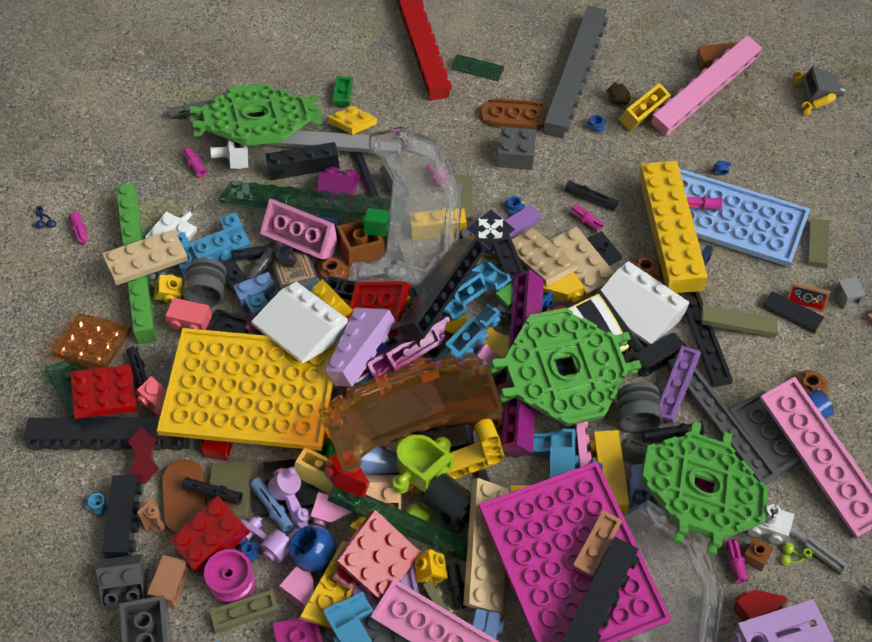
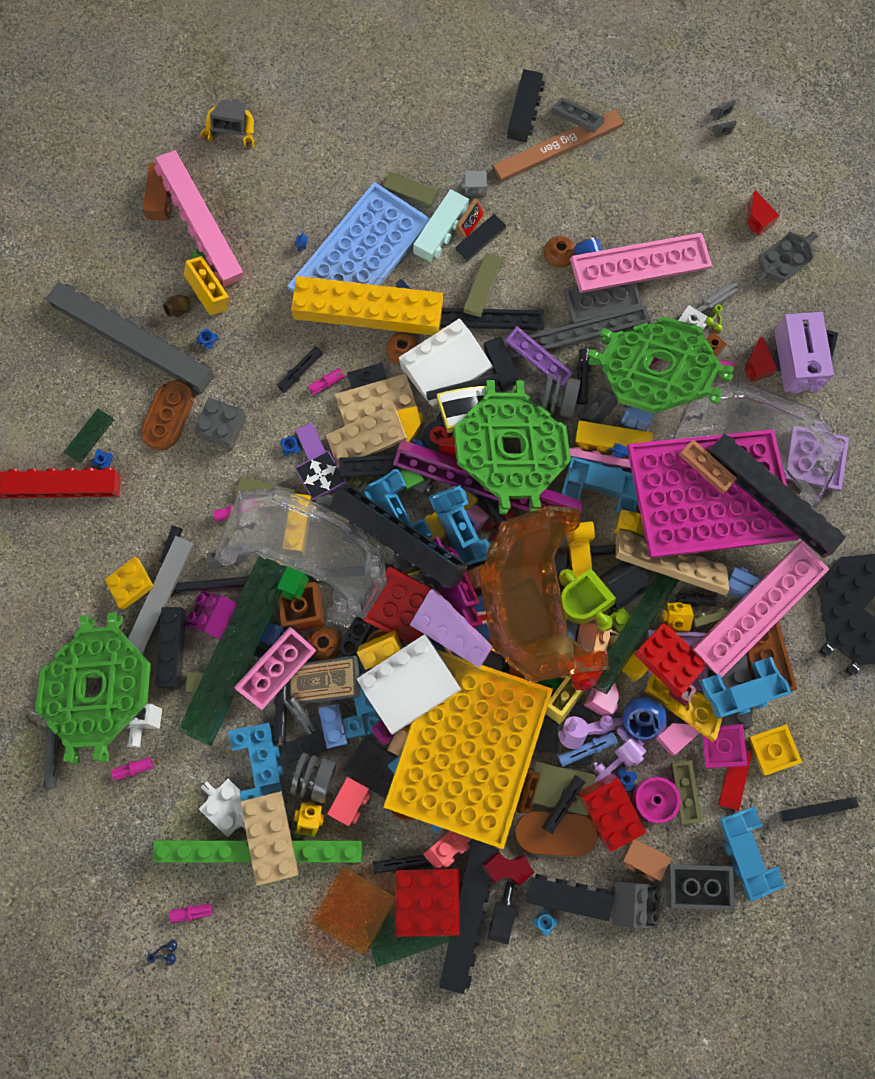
camera: 80 degrees left, 20 degrees up
nougat hinge [137,497,165,533] -> none
black plate [272,240,297,267] -> none
green plate [332,76,354,106] -> none
dark pink axle [687,196,723,210] -> none
none -> blue plate [91,449,113,470]
none -> light aqua brick [413,189,469,263]
none -> black beam [487,882,517,945]
none -> reddish brown slope [517,769,540,814]

